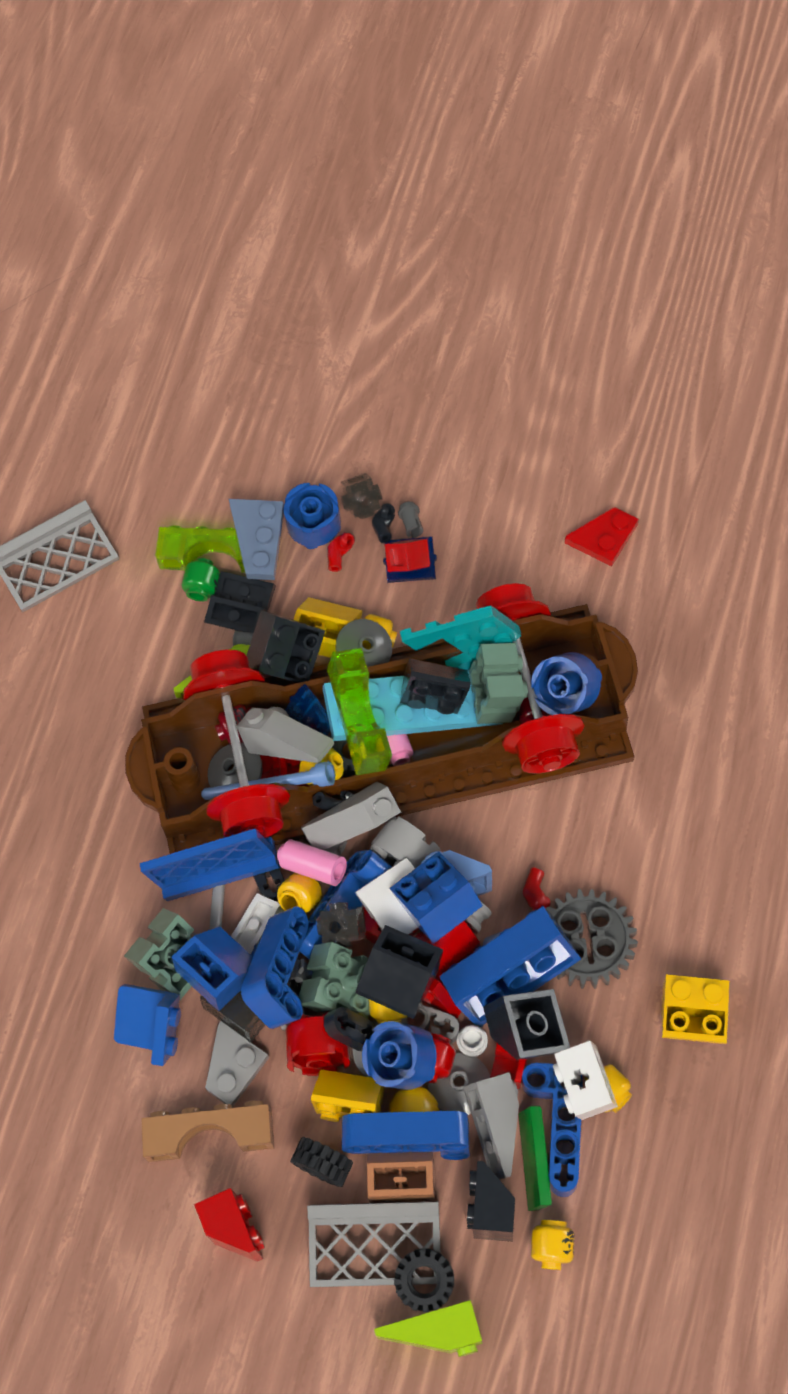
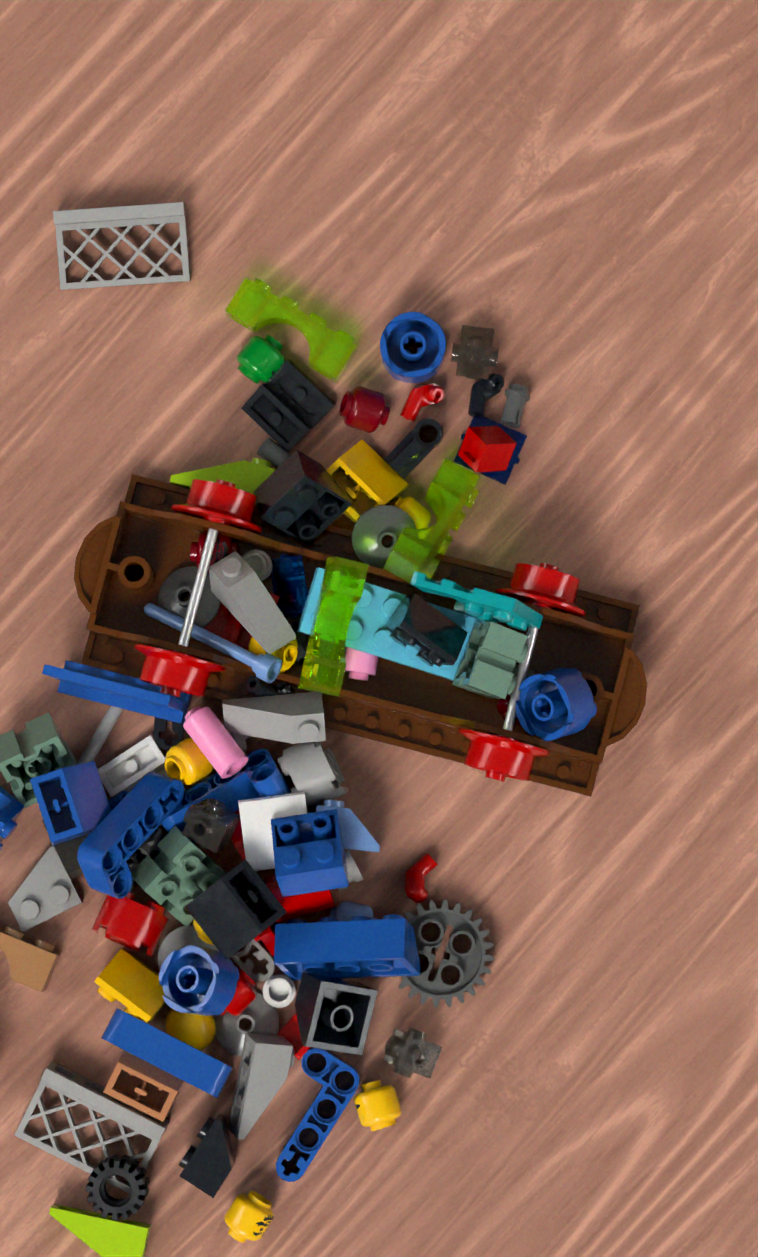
camera: 25 degrees right, 20 degrees up
sand blue wing [229,499,284,580] -> none
black tyre [290,1137,353,1187] -> none
black beam [324,1007,376,1051] -> none
green tile [518,1106,552,1211] -> none
white brick [553,1041,618,1120] -> none
red wing [565,507,639,567] -> none
yellow slope [661,974,730,1044] -> none
none -> dark red head [339,386,390,433]
none -> clear neon green arch [383,458,480,583]
none -> clear smoke brick [383,1027,442,1078]
none -> black piece [384,418,443,479]

